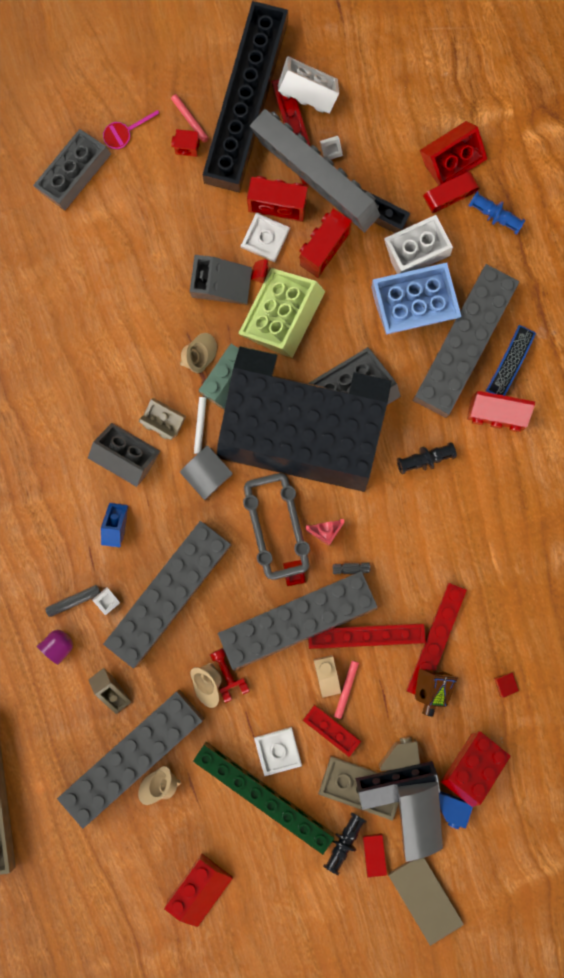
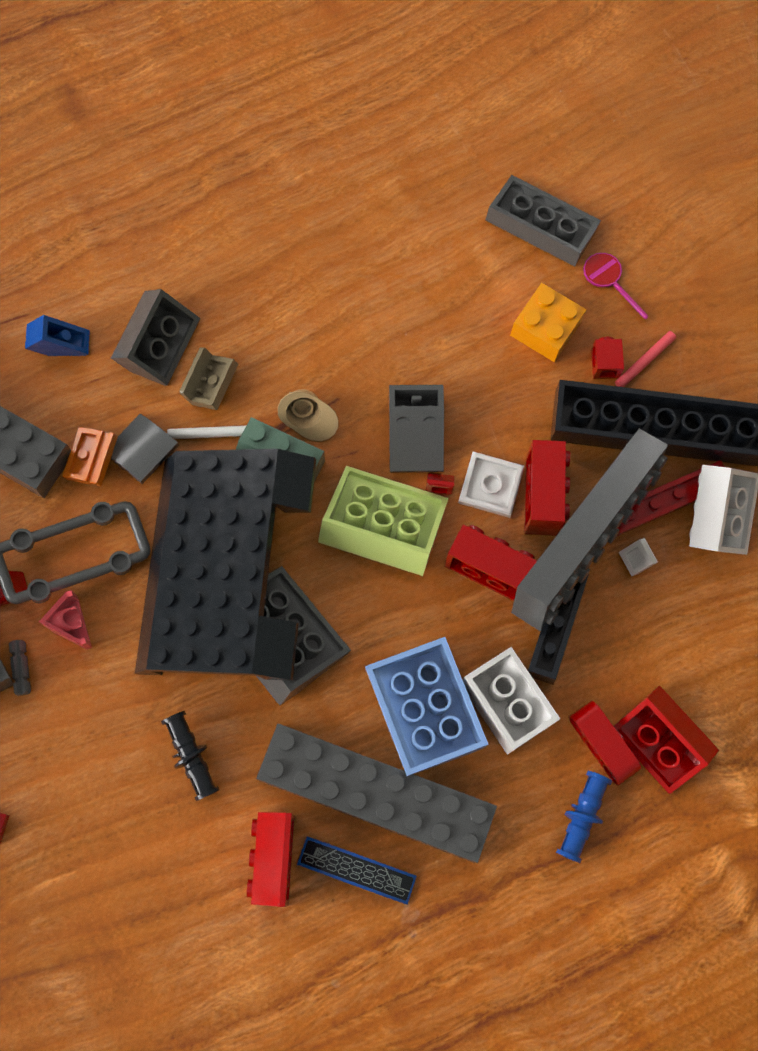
camera: 75 degrees right, 10 degrees down
none -> orange plate [62,427,118,487]
none -> light orange brick [510,283,587,362]

